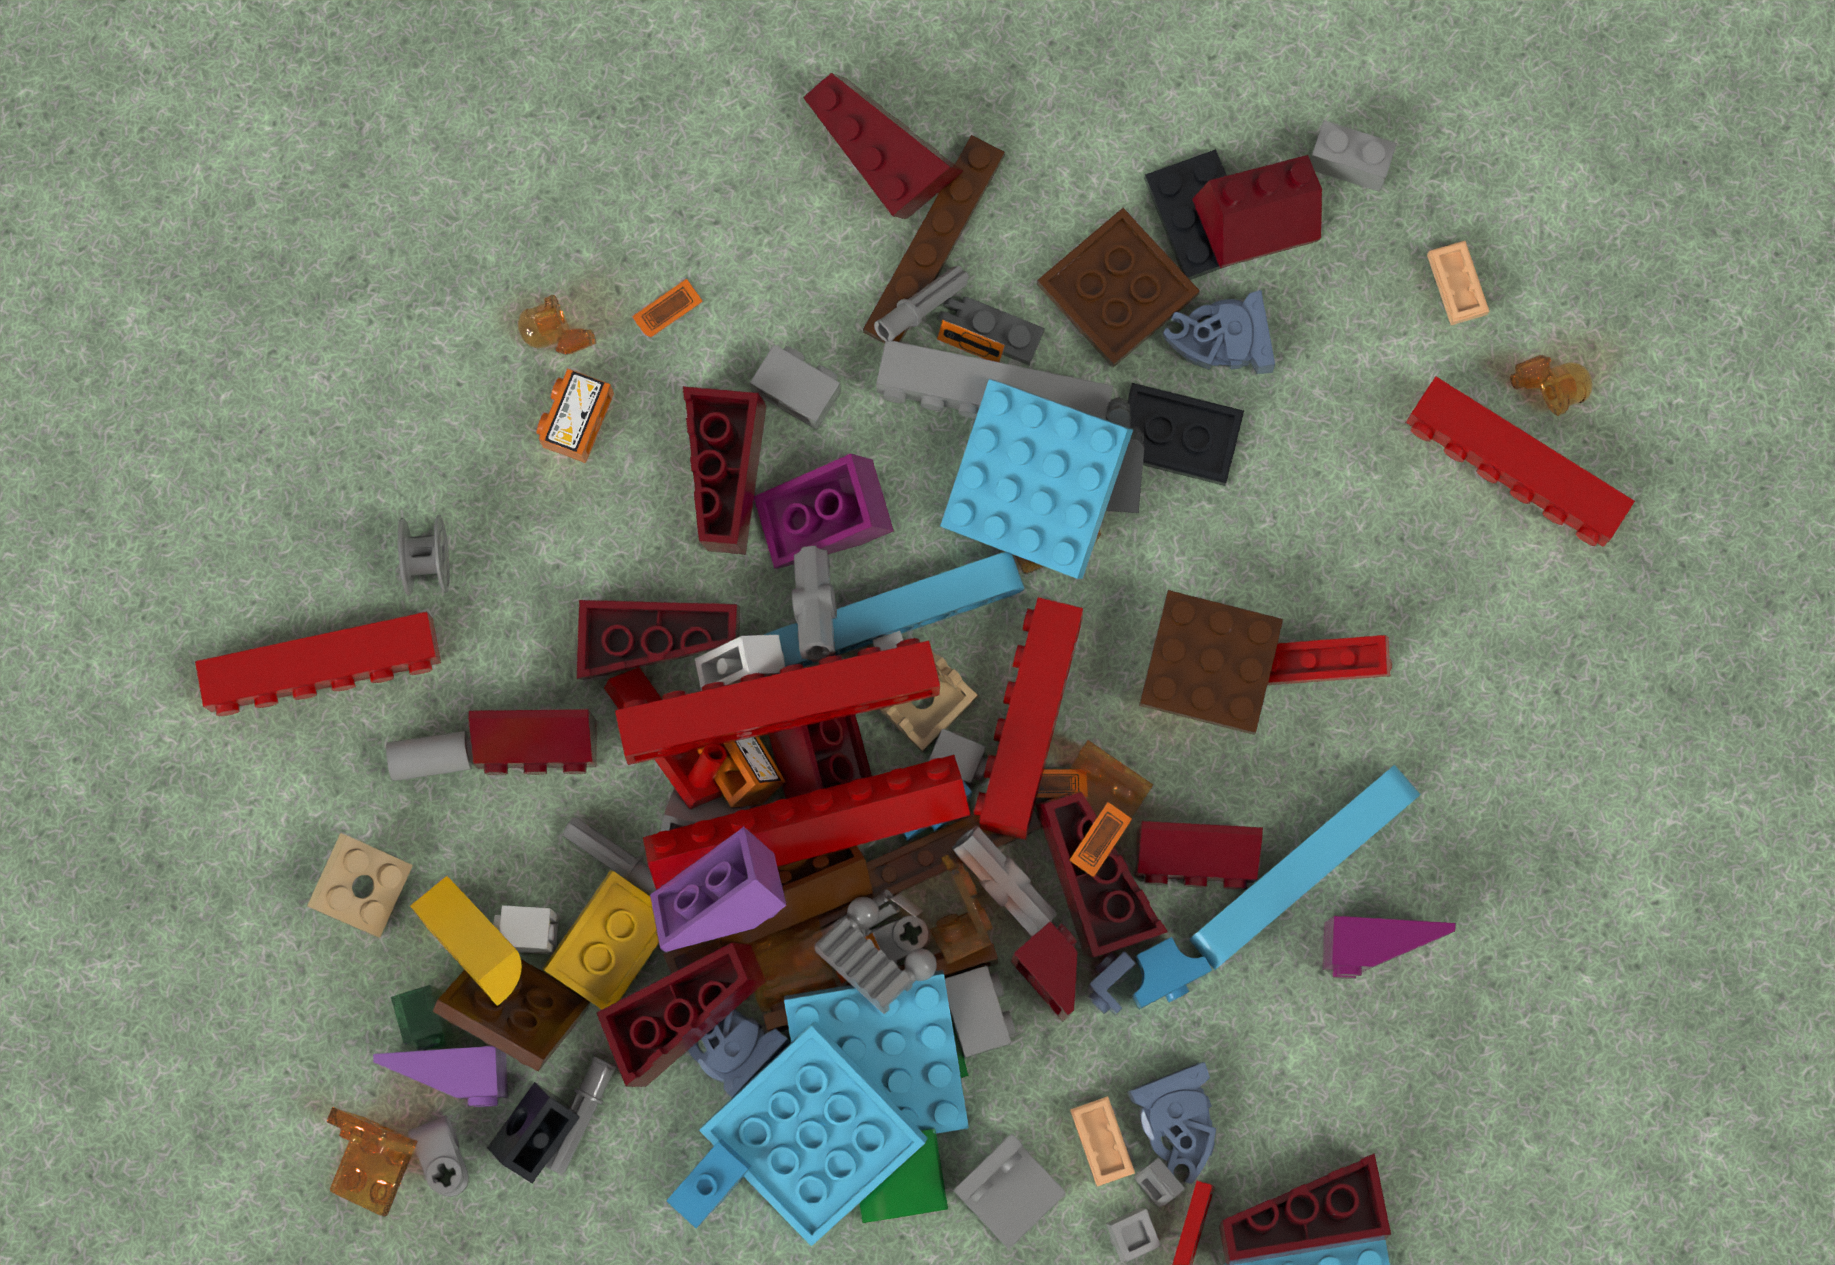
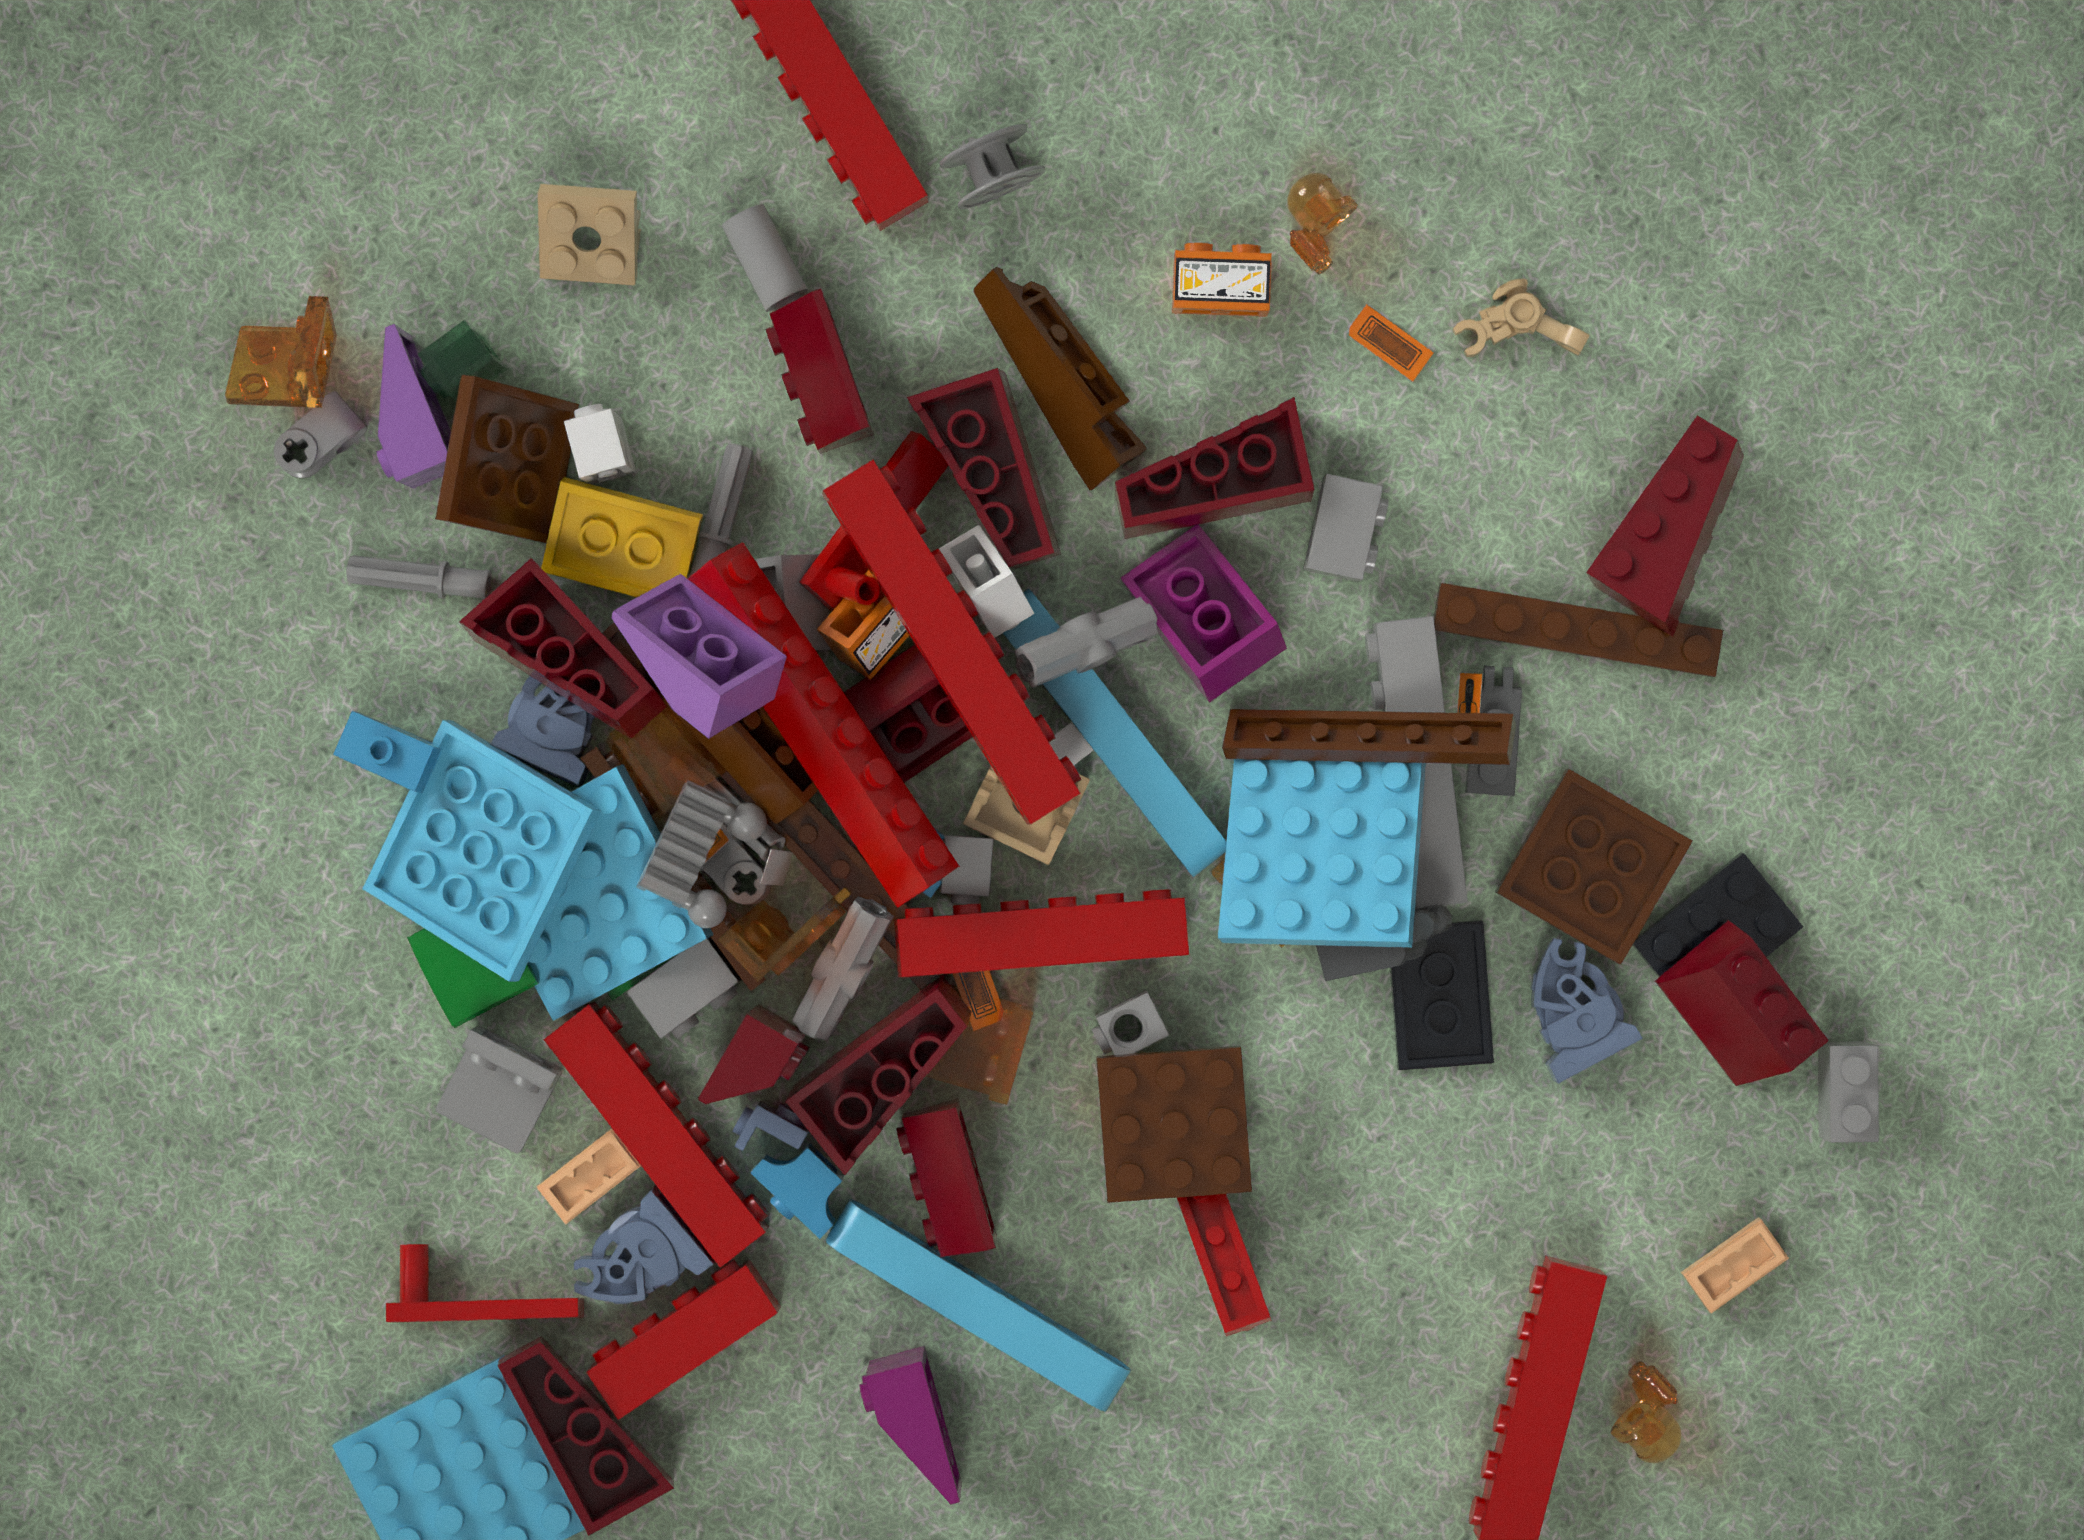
camera: 65 degrees right, 10 degrees up
yellow brick [410,876,522,1006] -> none
black brick [487,1082,580,1184] -> none
light grey axle [874,266,969,342] -> none
sticker [1069,802,1132,877] -> none
light grey plate [1106,1207,1161,1263] -> none
light grey tile [1134,1157,1185,1208] -> none
none -> red brick [543,1001,769,1267]
none -> red brick [586,1259,781,1420]
none -> reddish brown wedge [973,267,1147,490]
none -> light grey brick [1092,990,1169,1055]
none -> reddish brown plate [1222,709,1516,765]
none -> tan piece [1453,279,1590,357]

